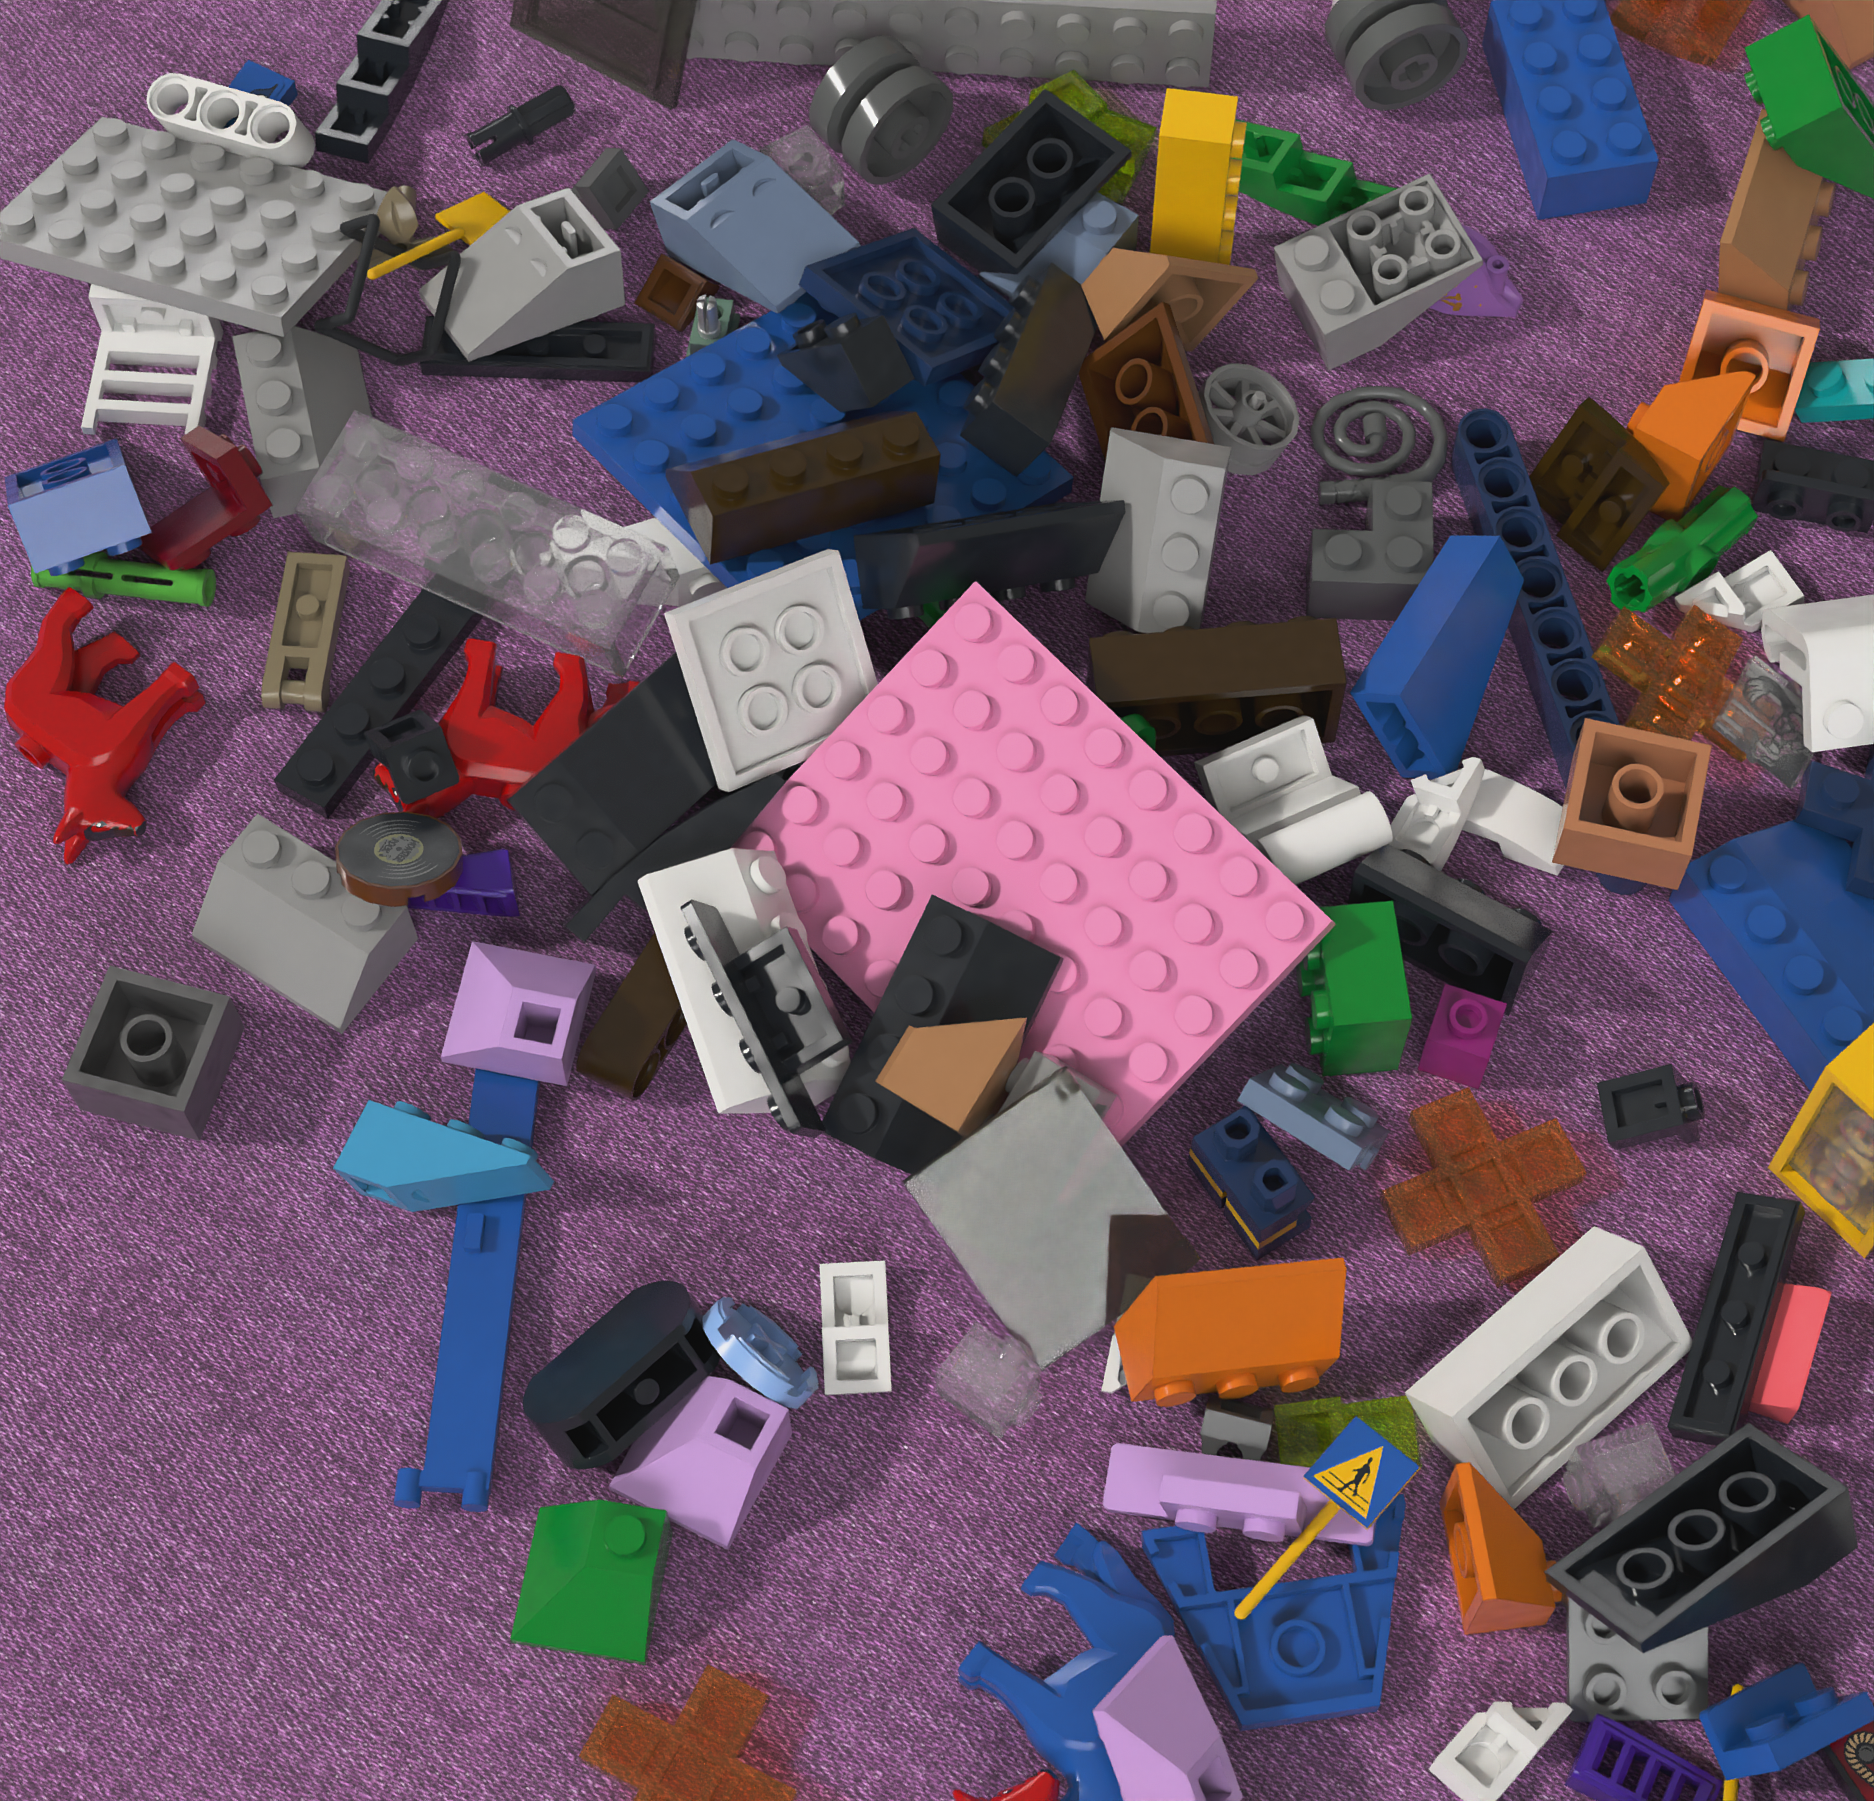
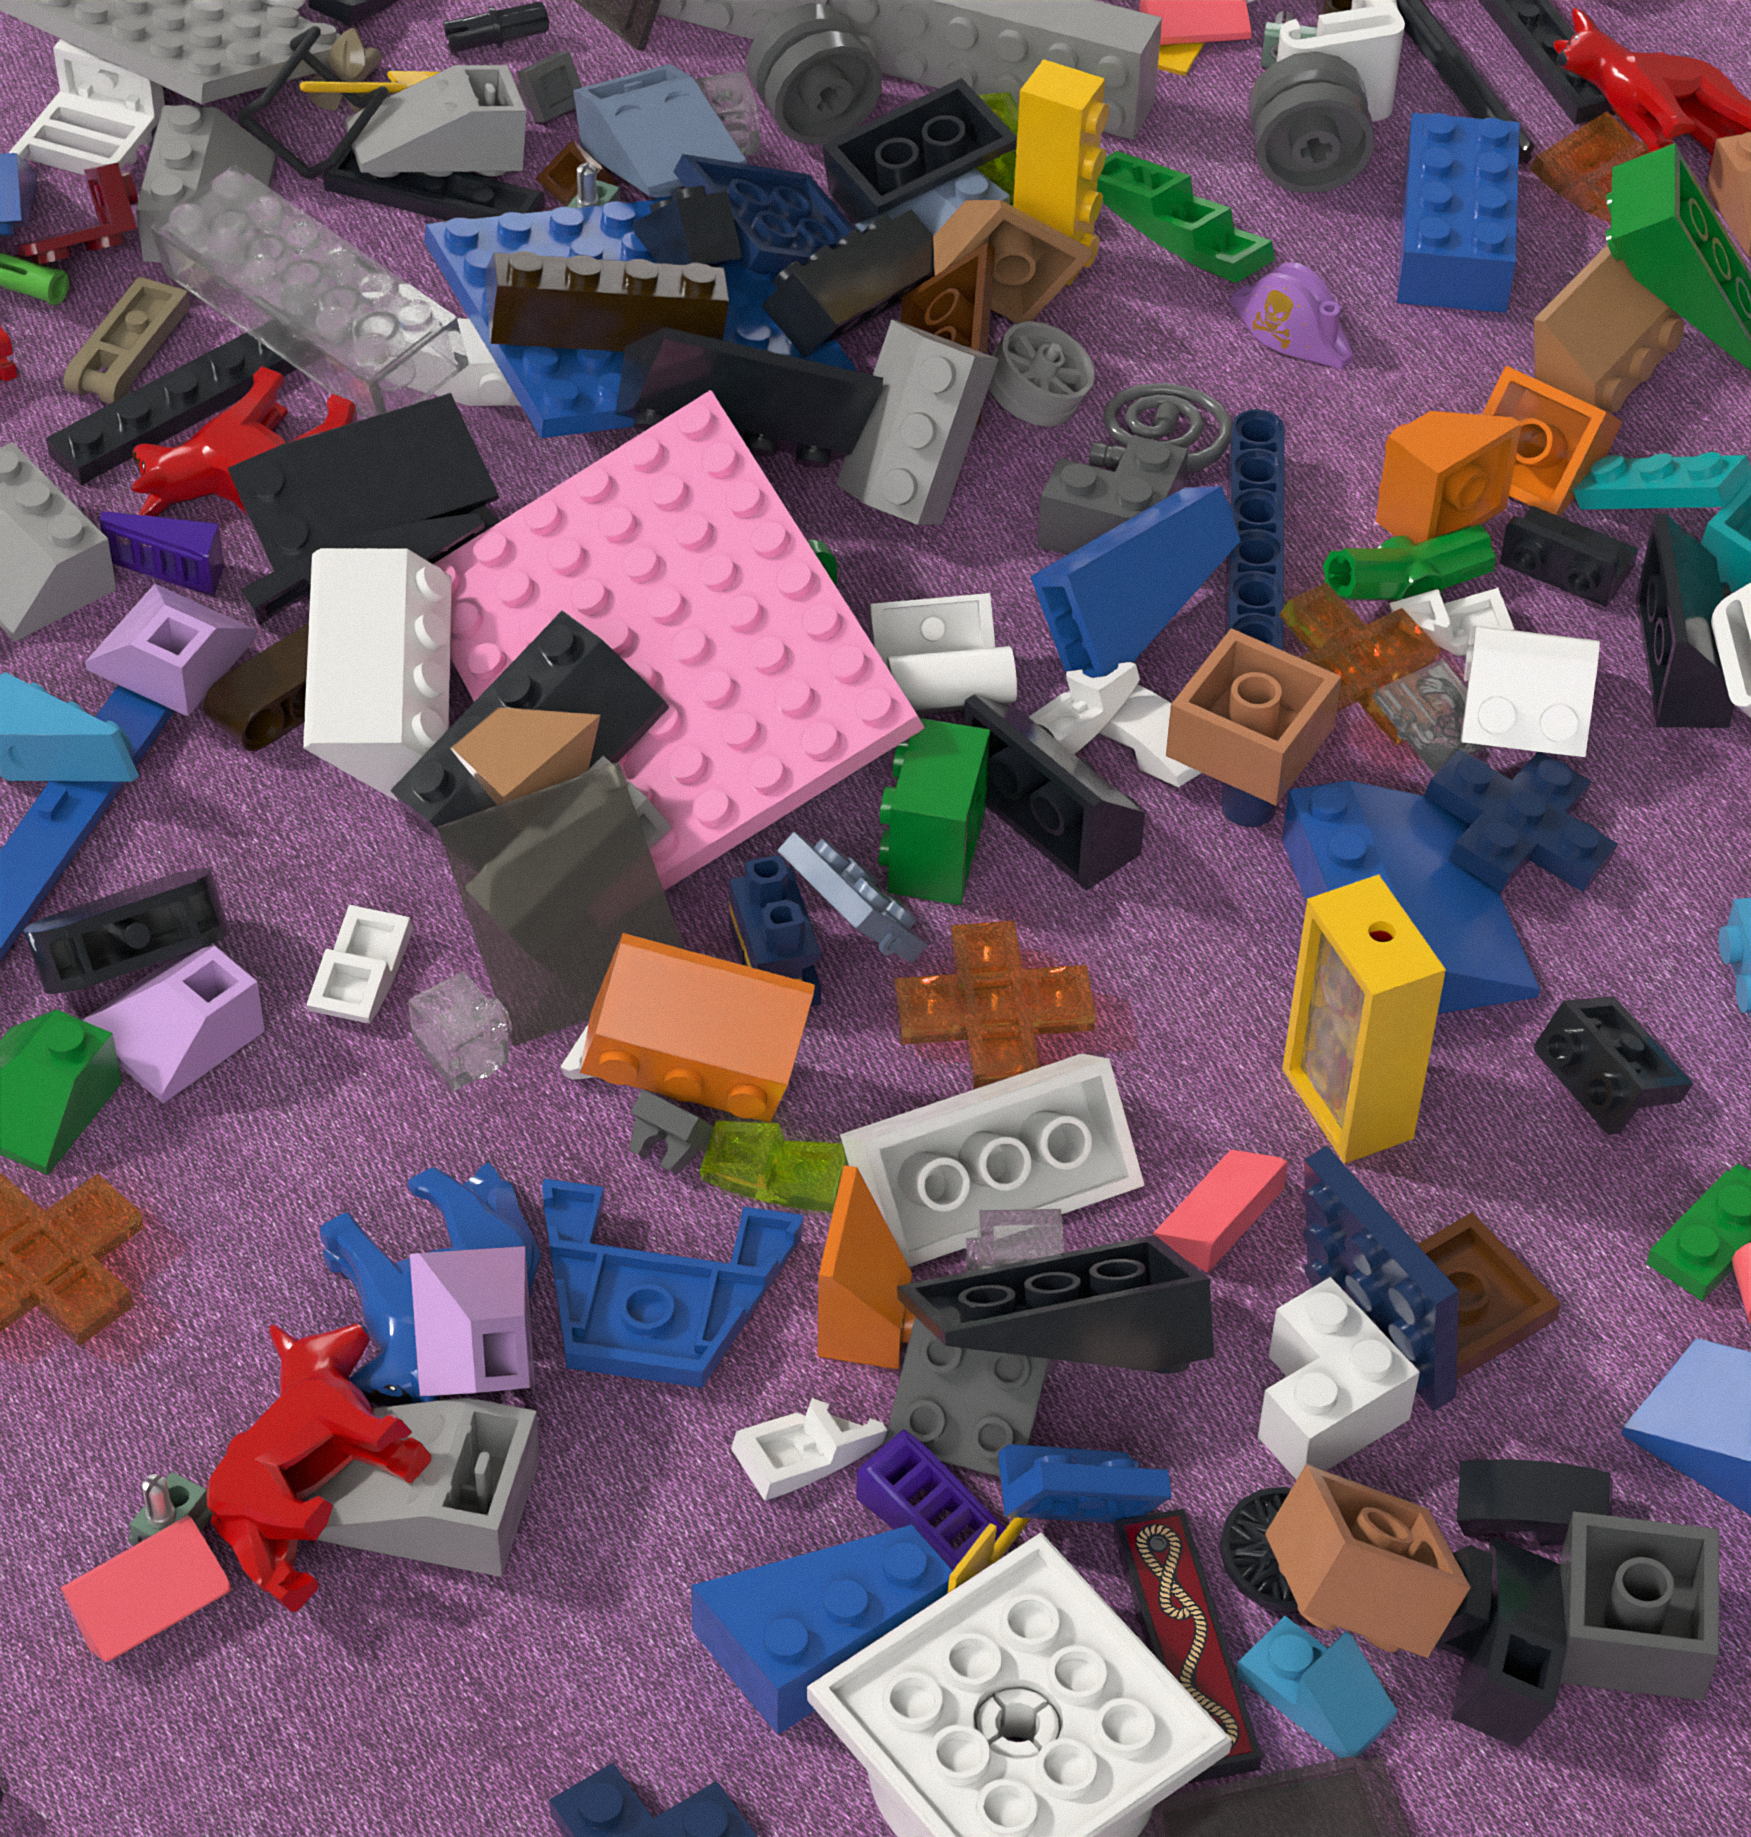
camera: 15 degrees right, 15 degrees down
tile [335,811,463,907] -> none
black bracket [364,709,459,804] -> none
white plate [664,549,878,792] -> none
black bracket [680,899,853,1138] -> none
light blue tile [702,1297,819,1409] -> none
dark brown brick [1086,616,1347,757] -> none
lavender bracket [1103,1443,1376,1546] -> none
piece [1234,1416,1420,1620] -> none
light grey slope [1273,173,1483,370] -> none
magenta brick [1417,984,1507,1089] -> none
dark brown slope [1529,397,1670,572] -> none
black bracket [1597,1064,1705,1150] -> none
black tile [1667,1192,1805,1445] -> none

